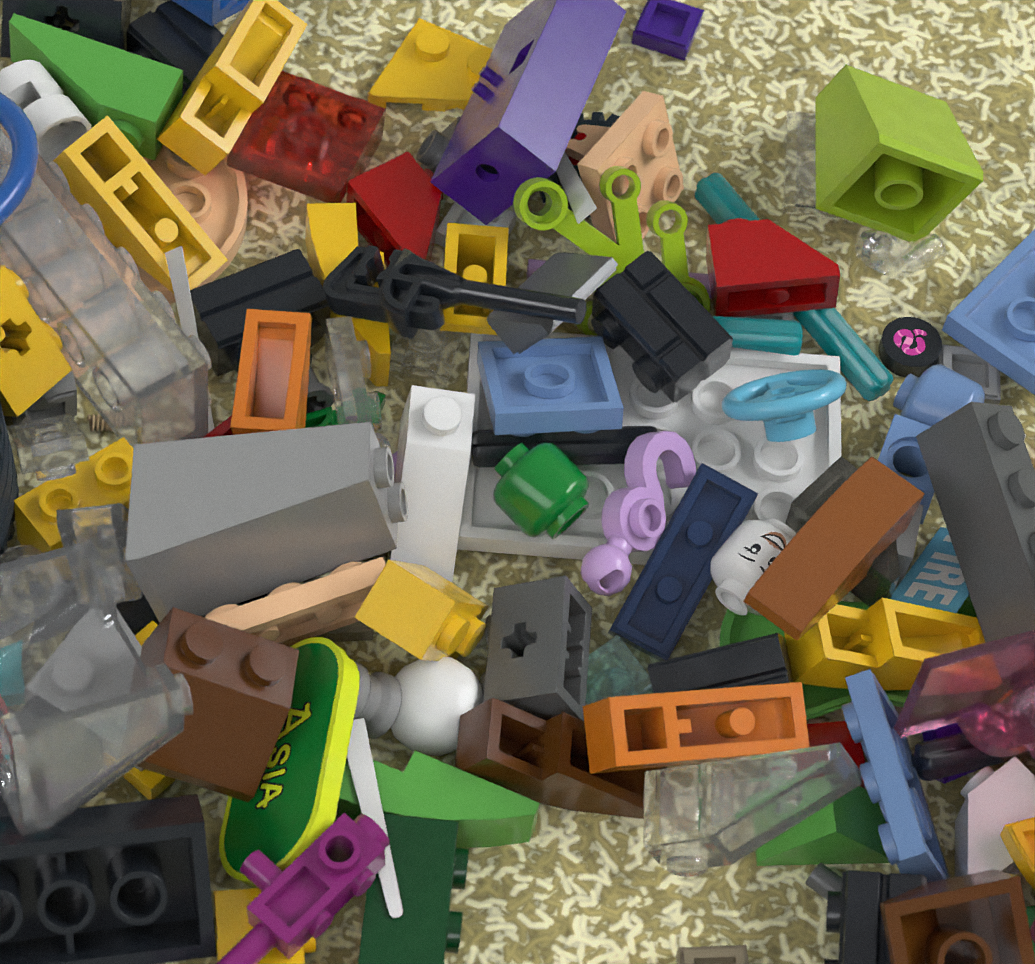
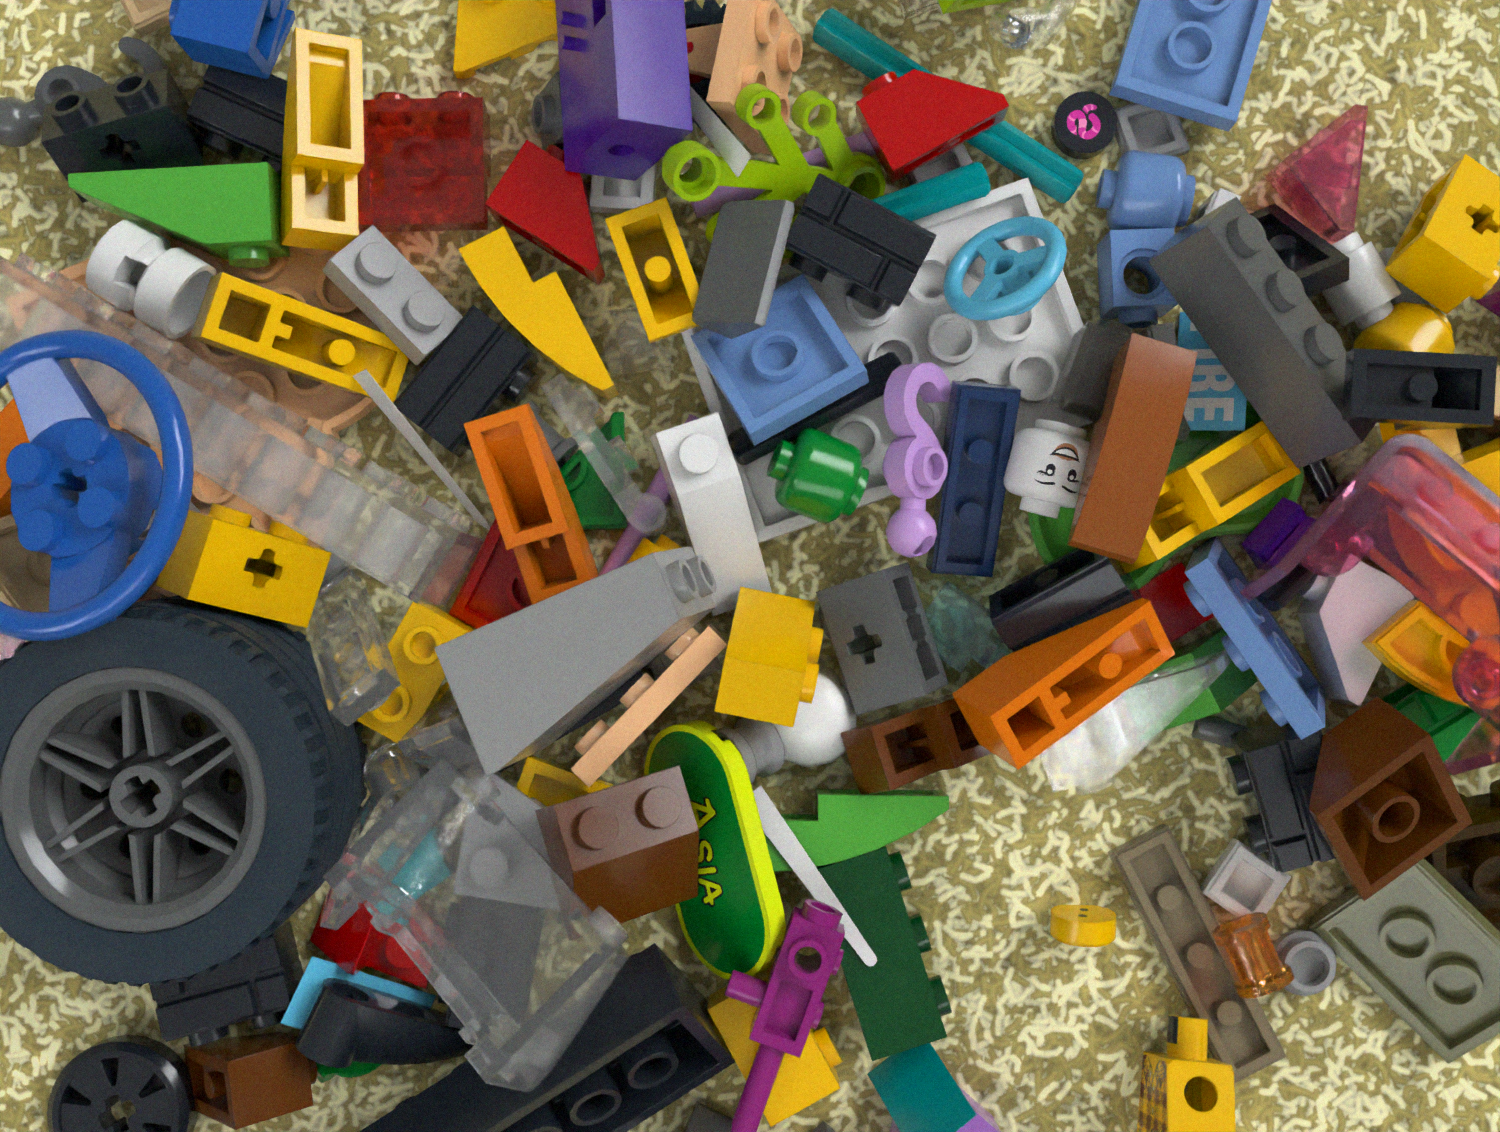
camera: 15 degrees left, 30 degrees up
black piece [323,245,586,339] -> none
none -> light grey plate [322,225,463,366]

